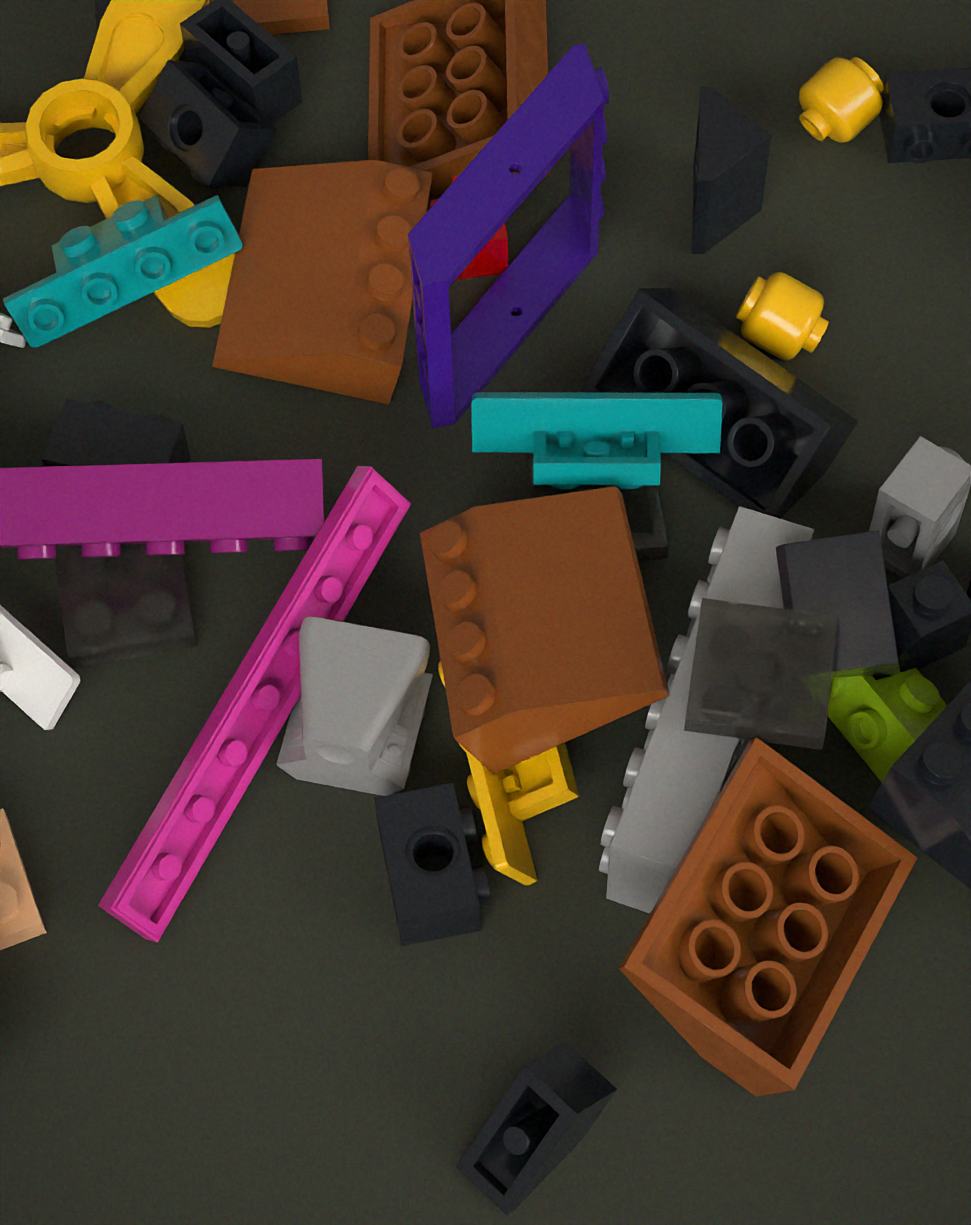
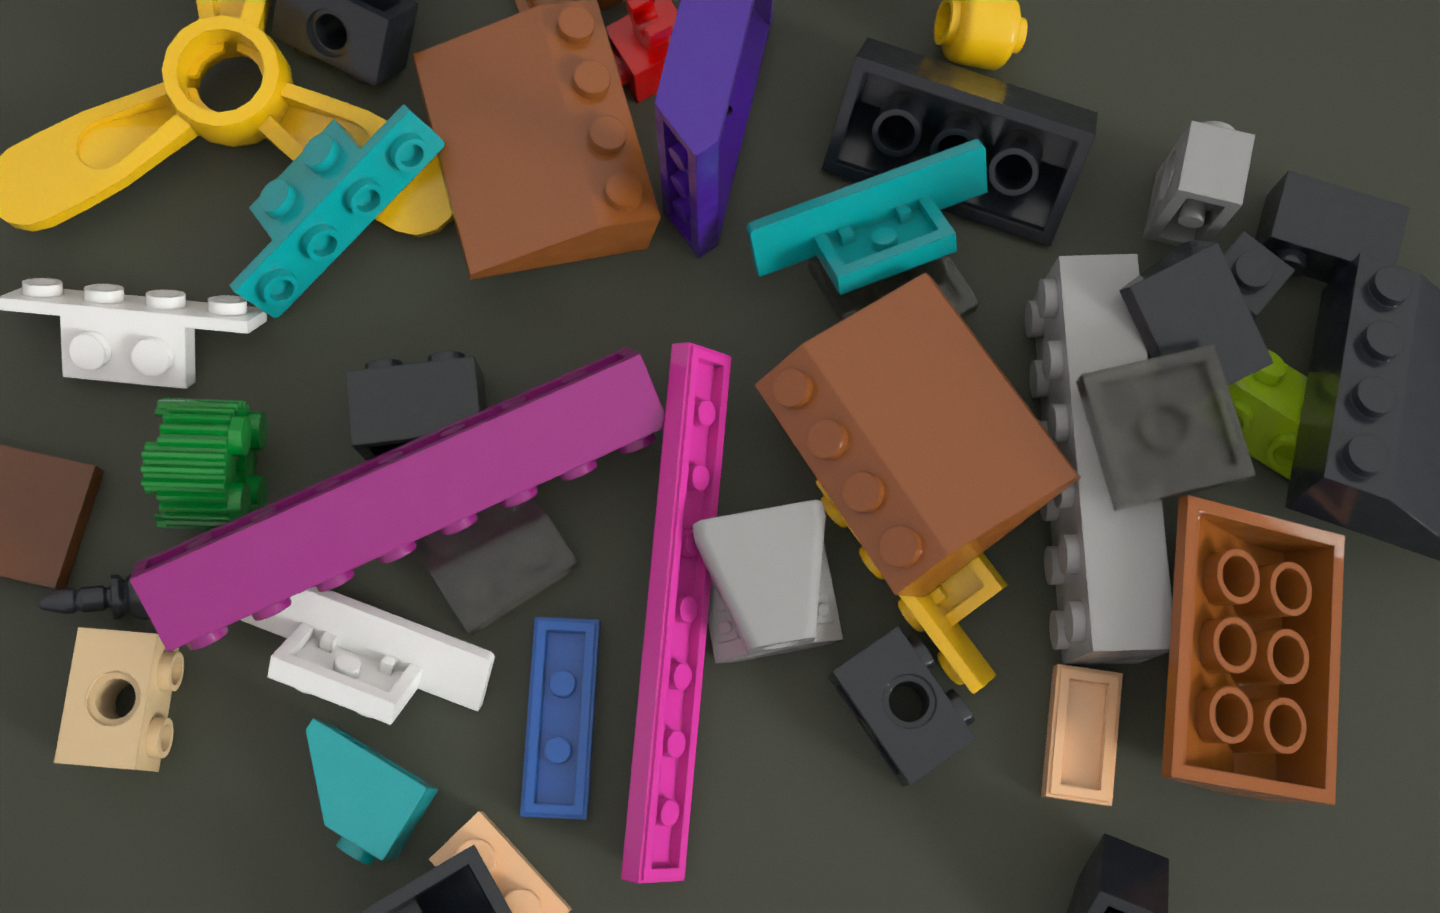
camera: 25 degrees left, 15 degrees up
none -> blue tile [520,617,601,820]
none -> light nougat tile [1041,664,1123,806]

